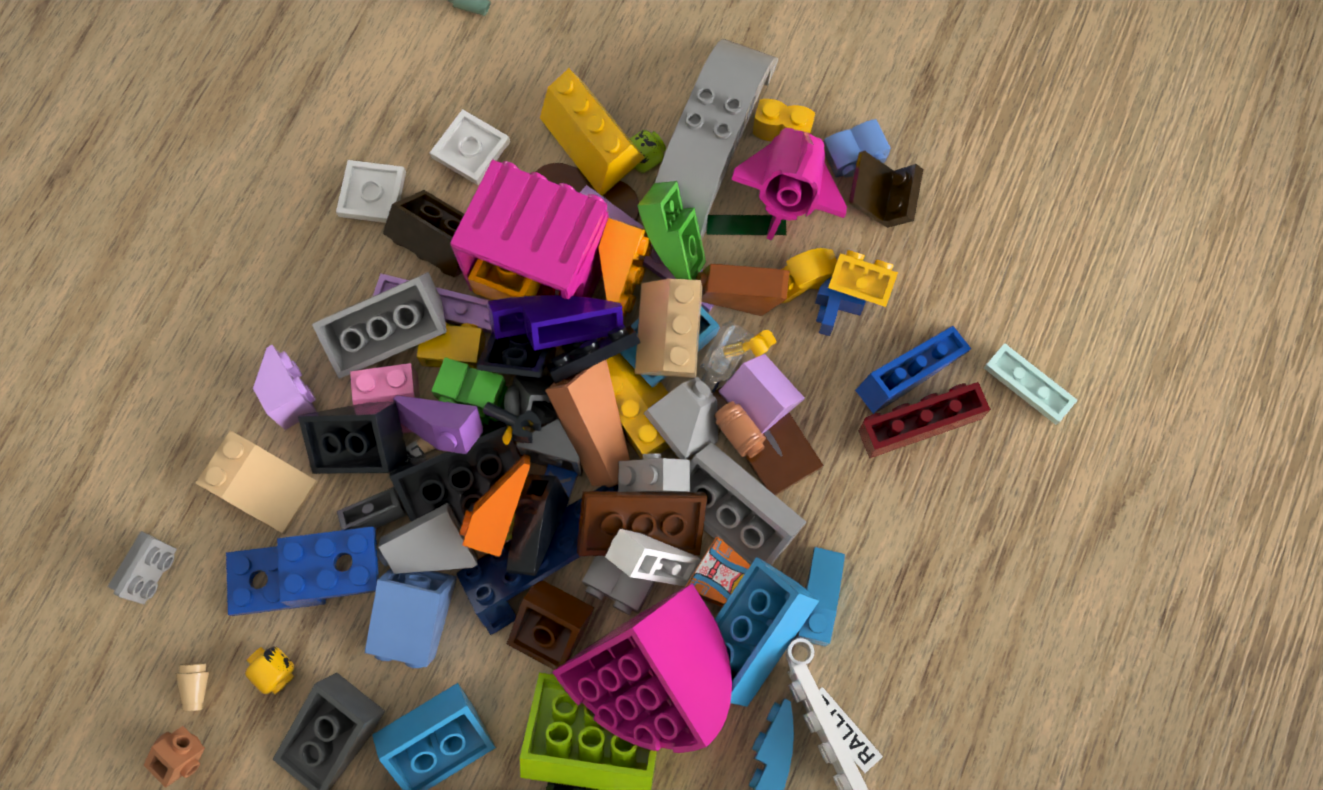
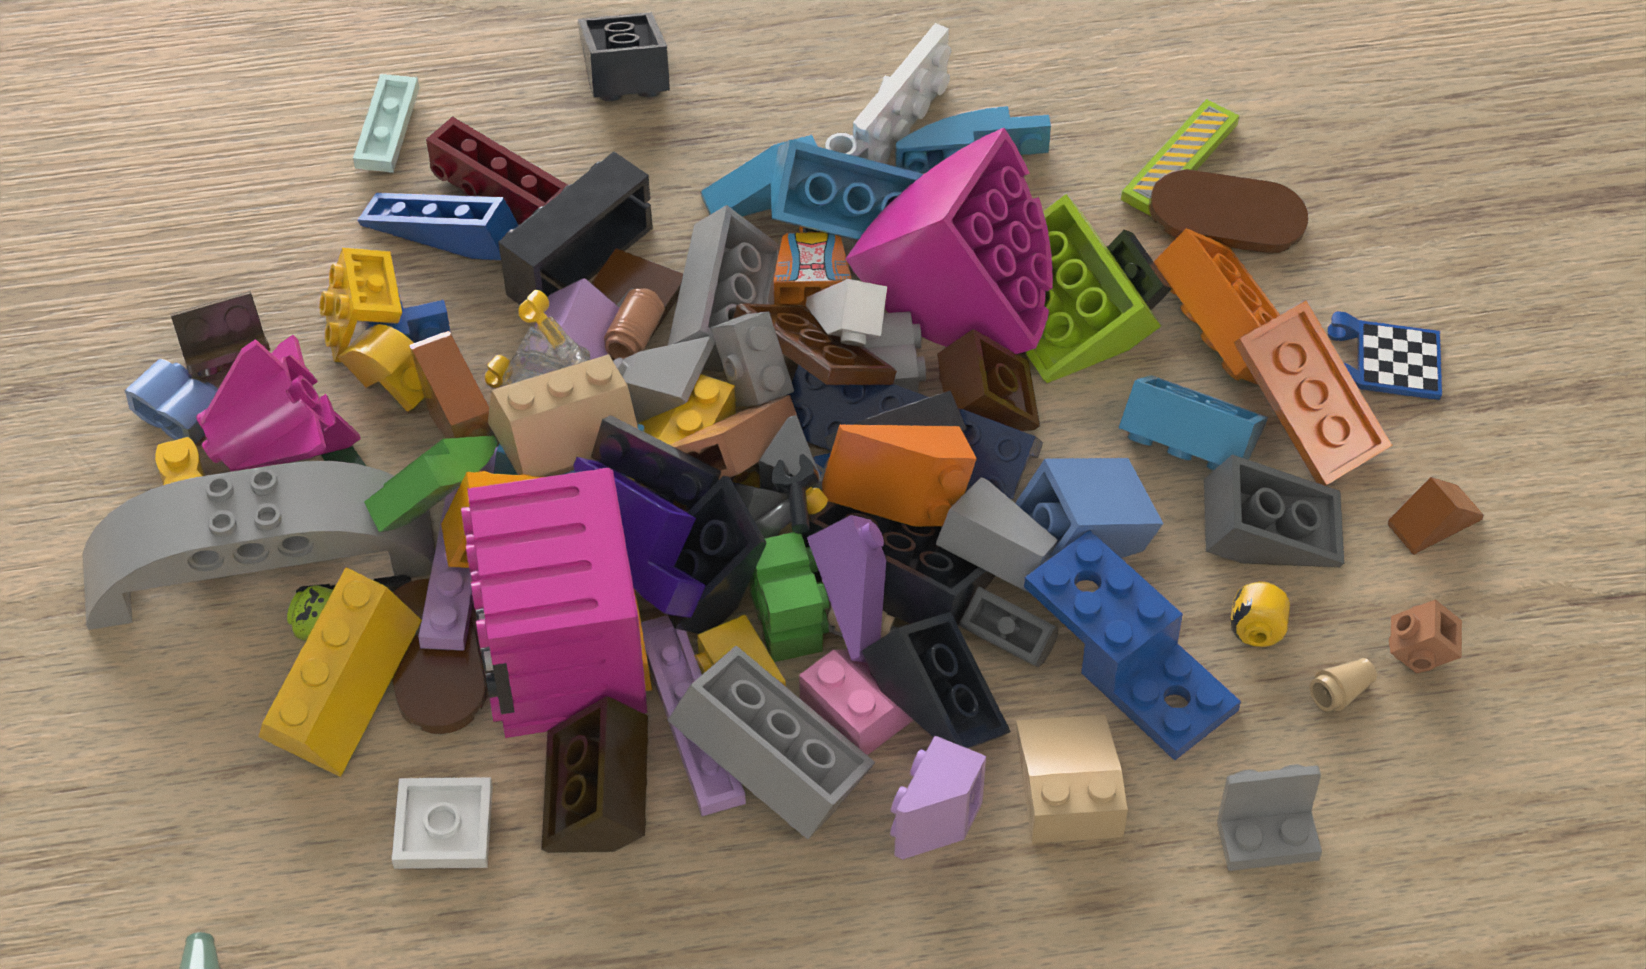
camera: 125 degrees left, 20 degrees down
white plate [336,160,406,223] -> none
none -> black piece [499,151,653,305]
none -> black slope [578,12,670,101]

